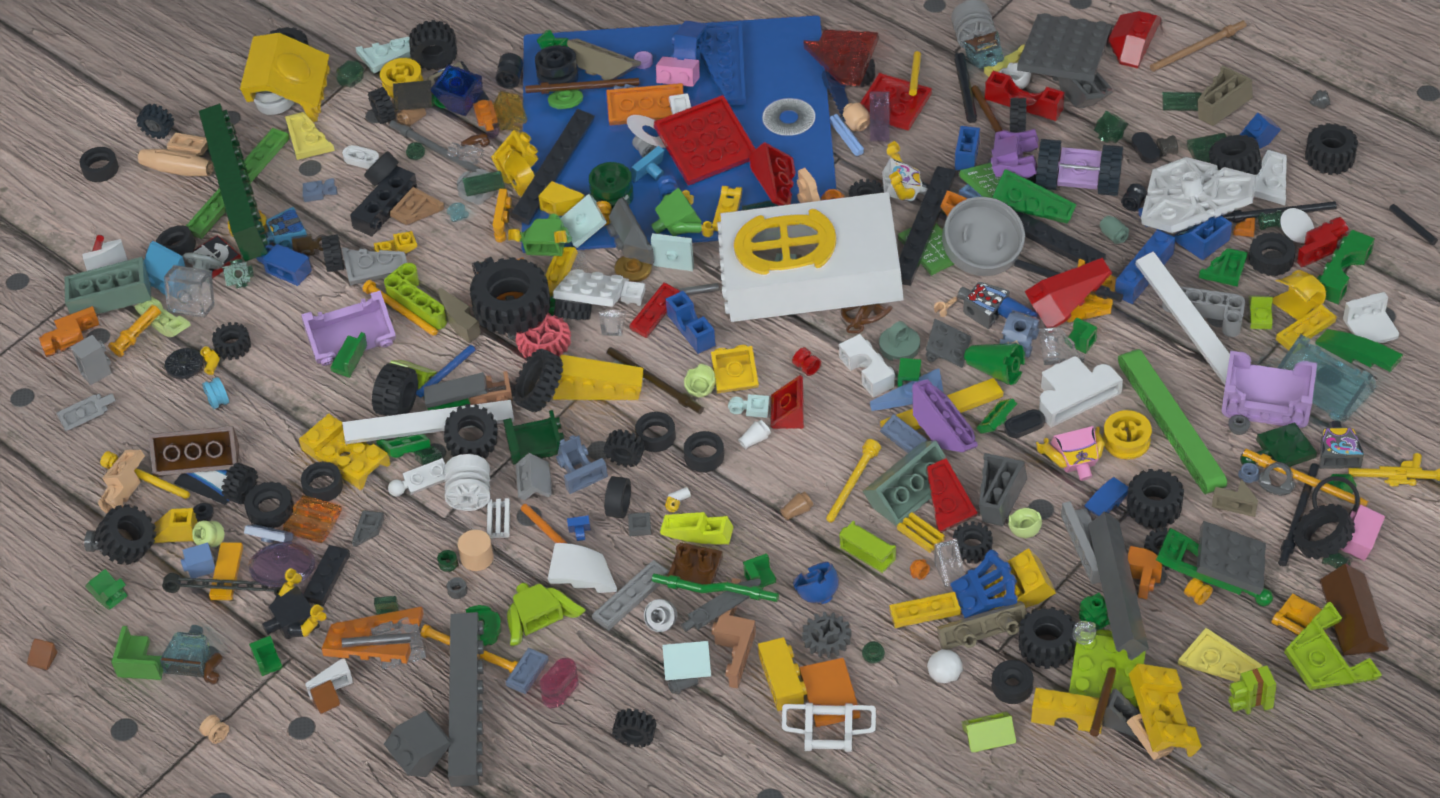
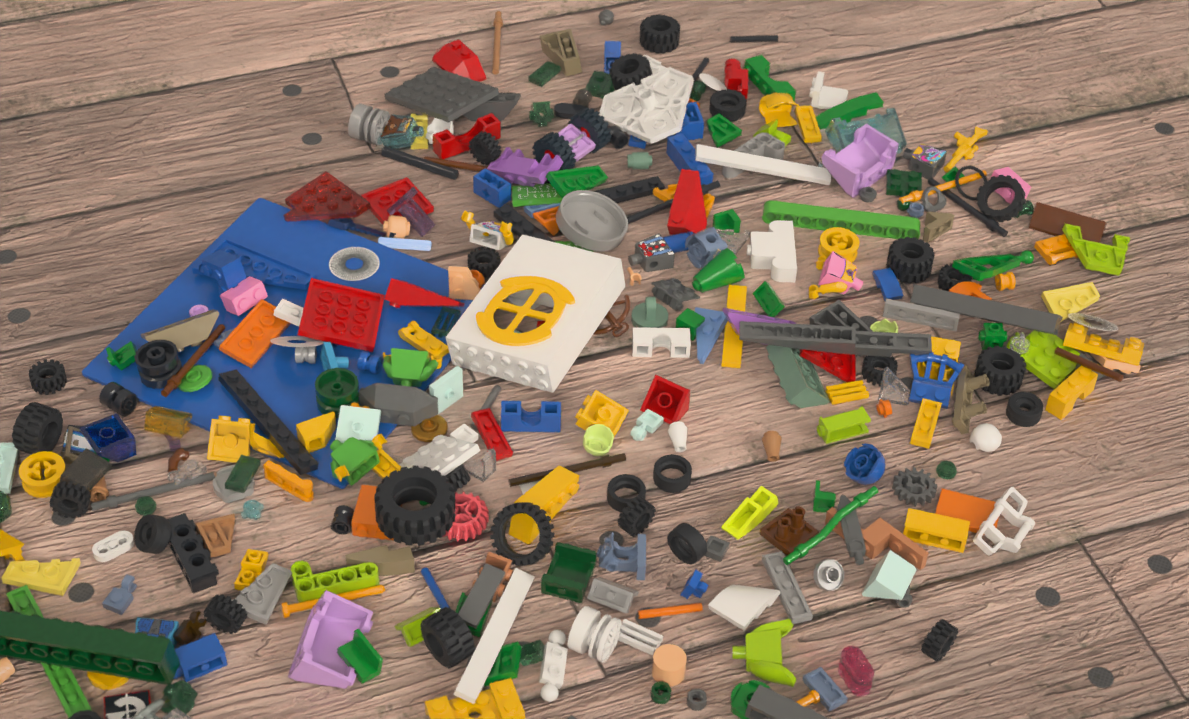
camera: 65 degrees left, 5 degrees down
black tyre [444,404,498,459] -> none
orange hinge [473,100,498,131] -> none
arm [665,487,691,512] -> none
red wheel [792,347,821,376] -> none
yellow piece [826,439,881,523] -> none
sand blue plate [880,414,927,453] -> none
yellow bar [909,51,921,96] -> none
lime panel [961,712,1016,752] -> none
black tile [1005,409,1045,438] -> none
dark grey plate [1196,521,1266,595] -> none
lime hips [1228,665,1276,715] -> none
none -> black tyre [28,359,67,395]
none -> dark grey slope [739,321,932,357]
none -> sticker [1068,313,1118,331]

